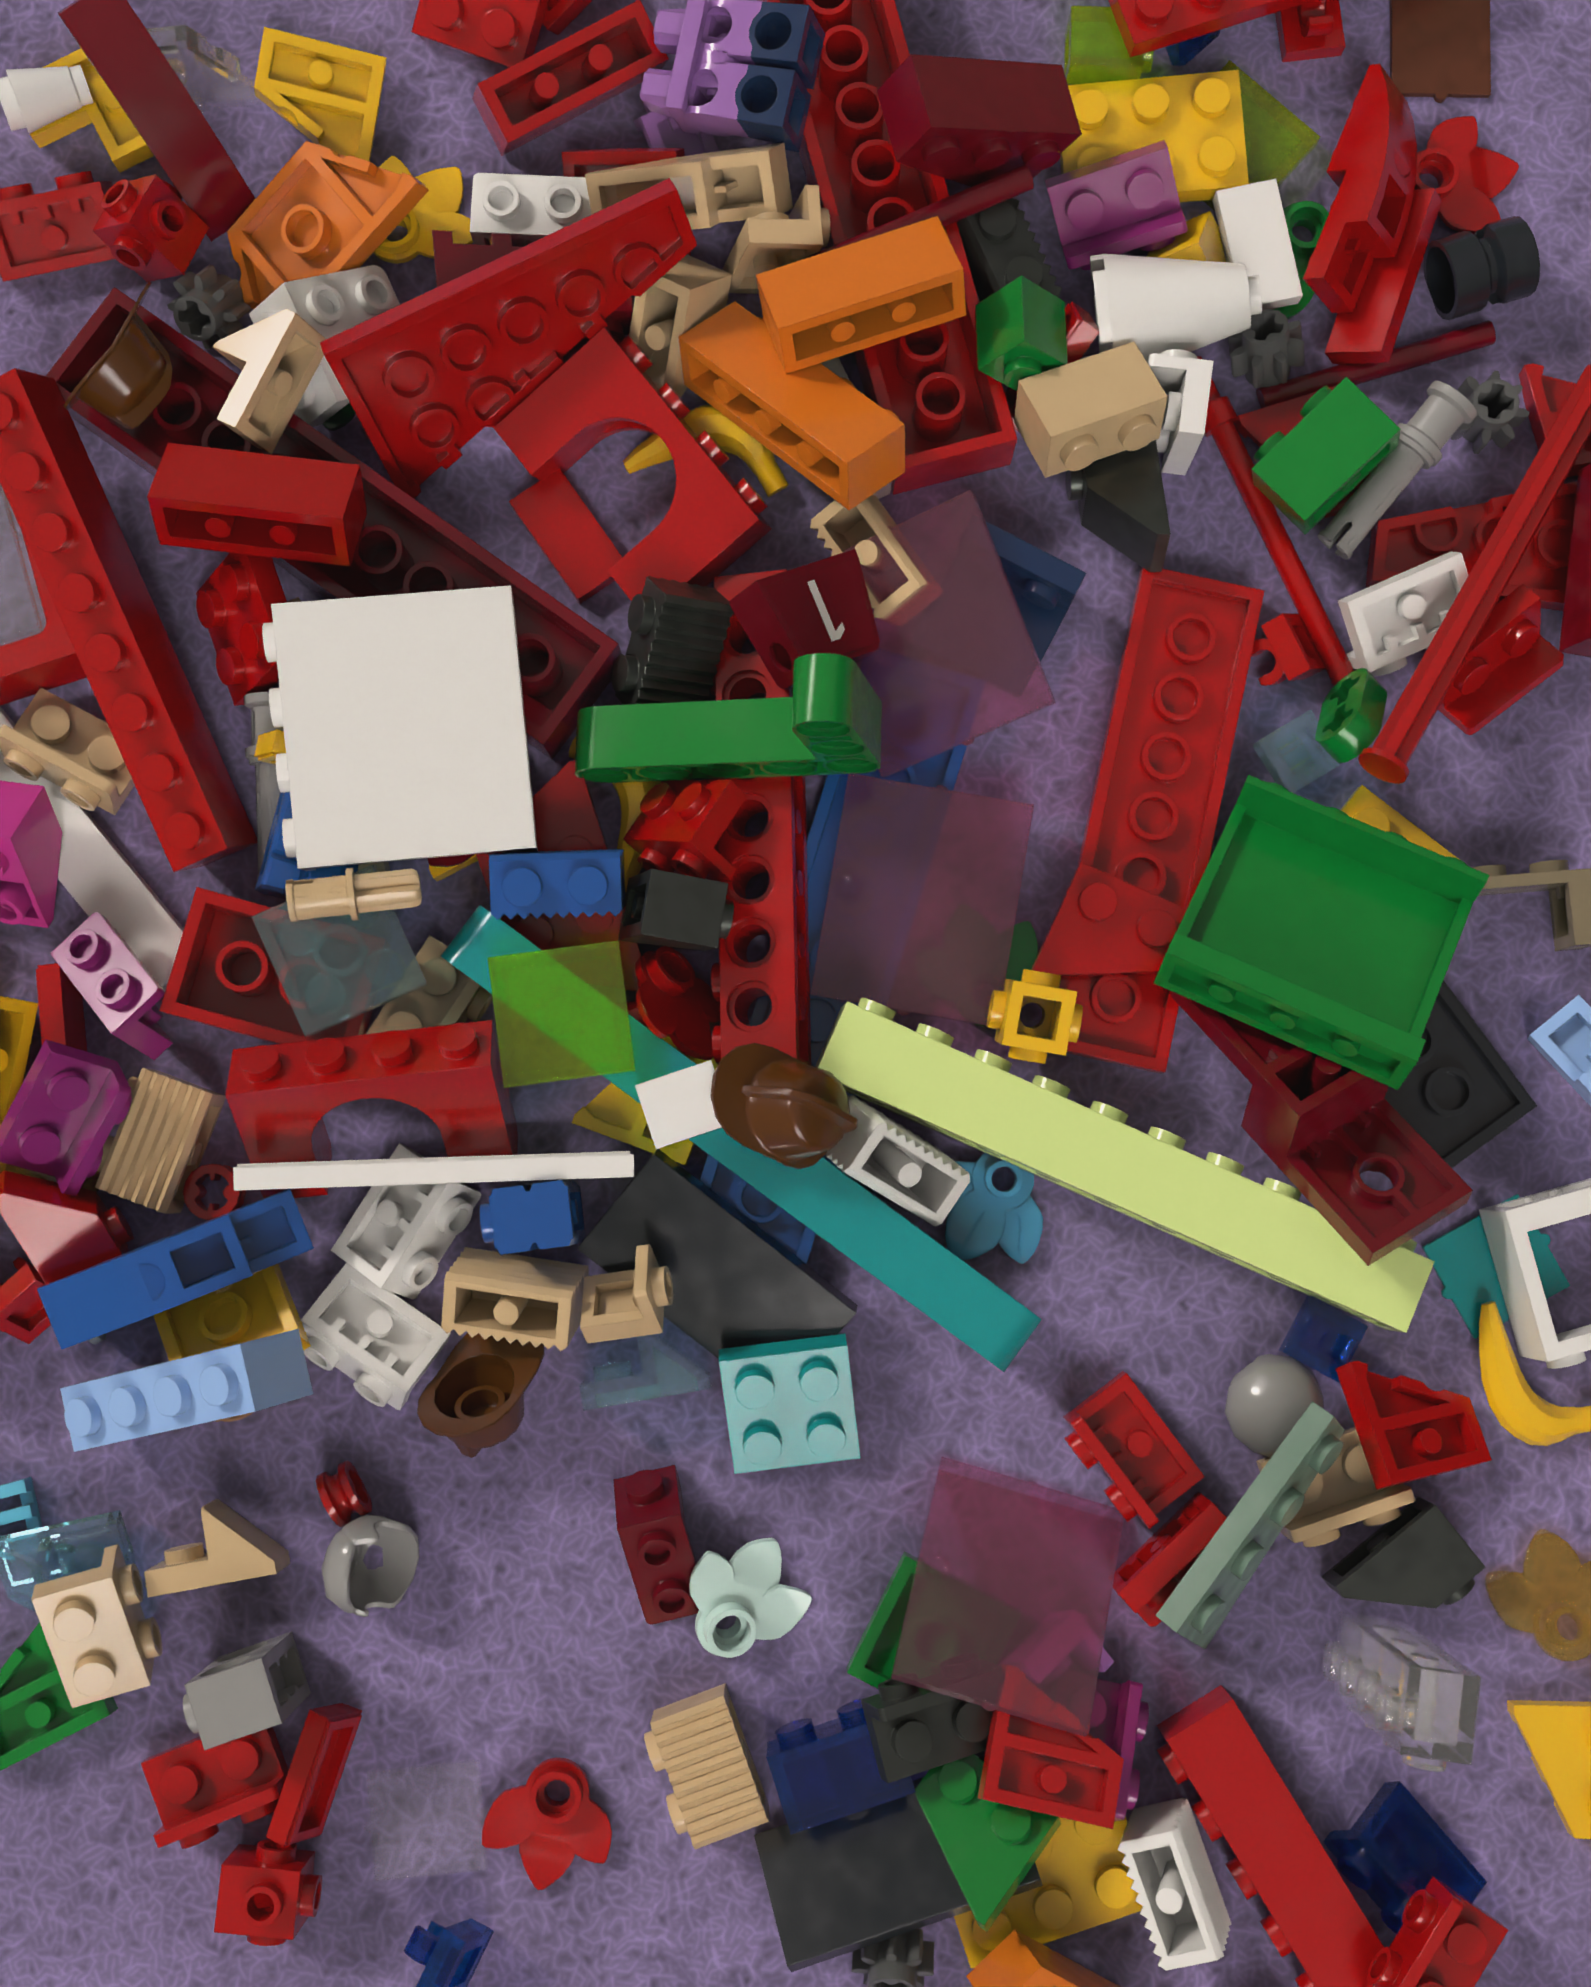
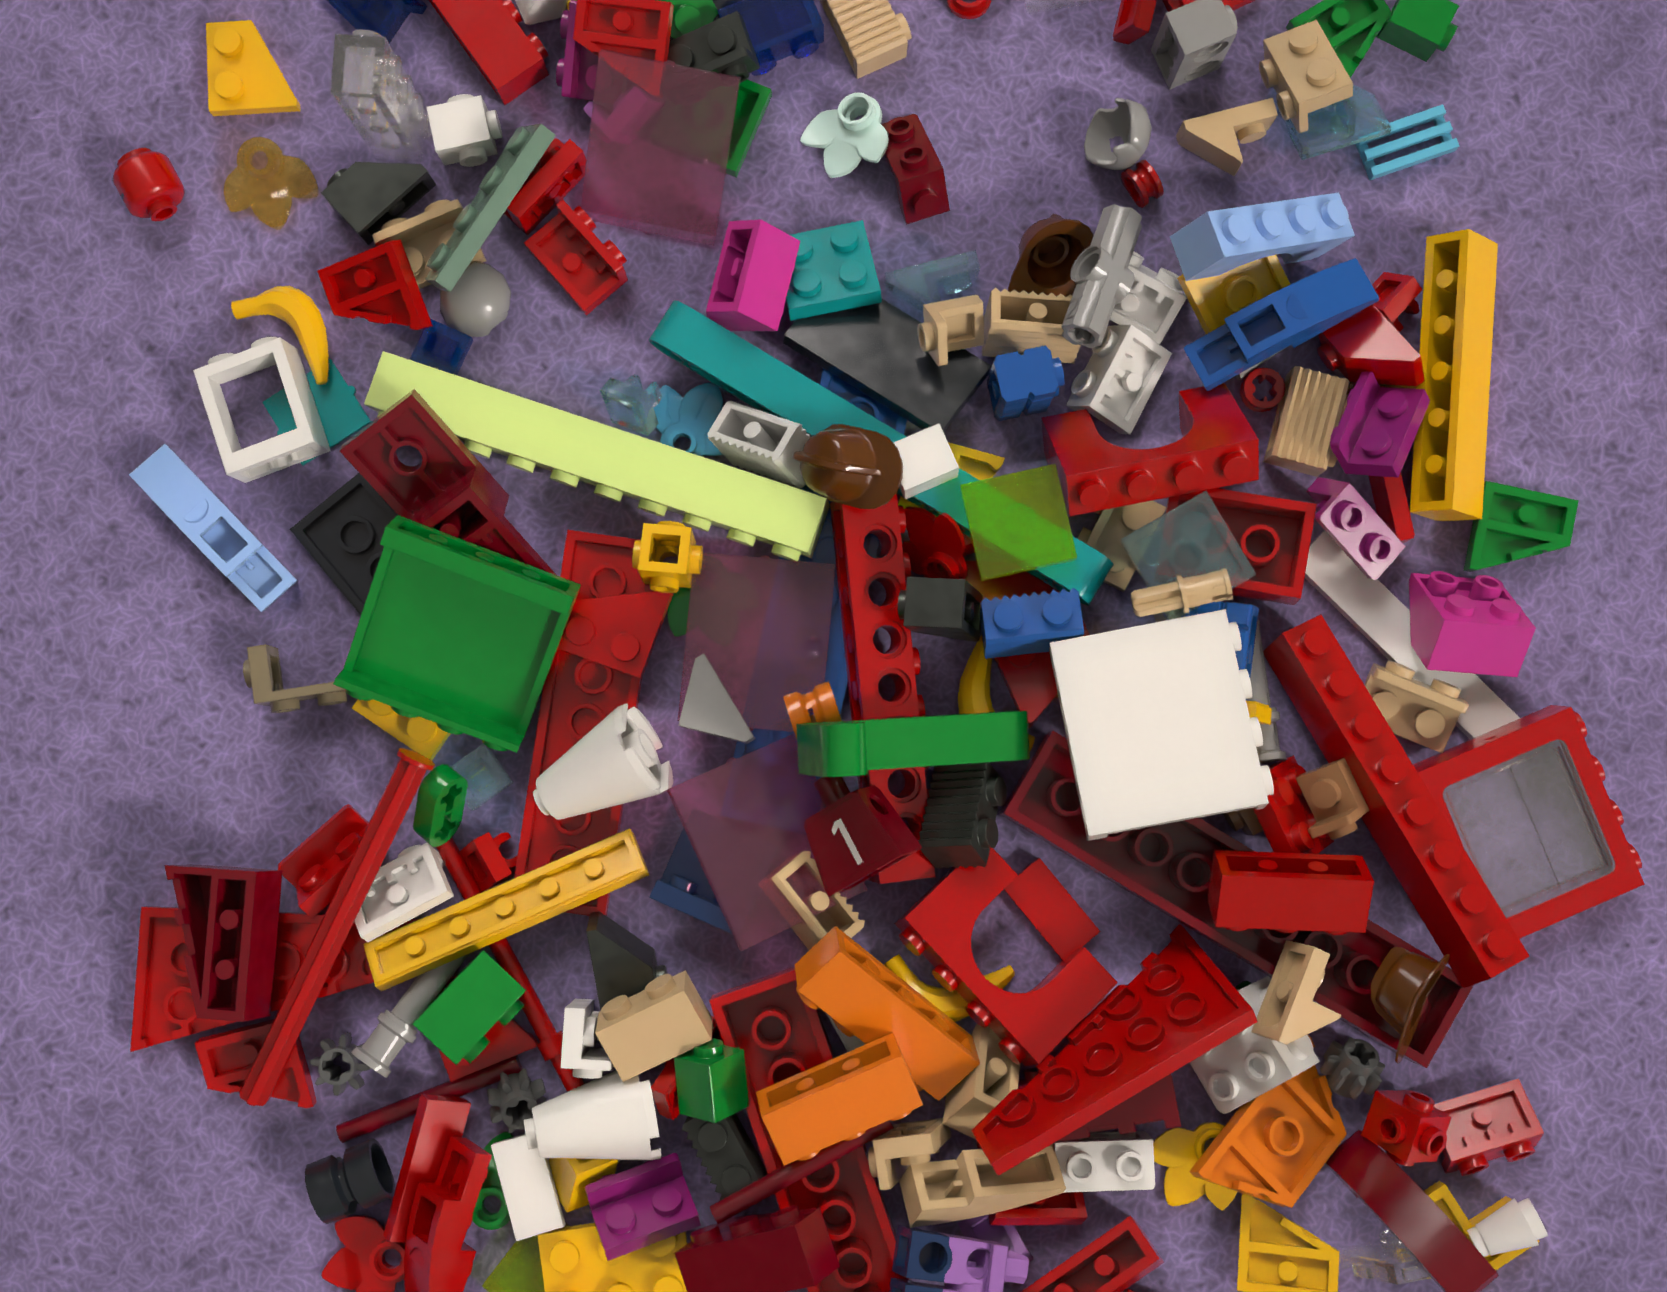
camera: 175 degrees right, 0 degrees up
white tile [233,1151,634,1191] -> none
red bracket [623,780,747,882] -> none
none -> yellow tile [363,828,649,991]
none -> white brick [426,94,503,167]
none -> white cone [533,704,674,820]
none -> clear light blue tile [600,374,662,436]
none -> light grey slope [678,654,756,744]
none -> dark pink slope [706,219,800,331]
none -> orange wheel [783,681,842,739]
none -> light grey piece [1062,204,1142,348]
none -> medium nougat bracket [1296,758,1369,840]

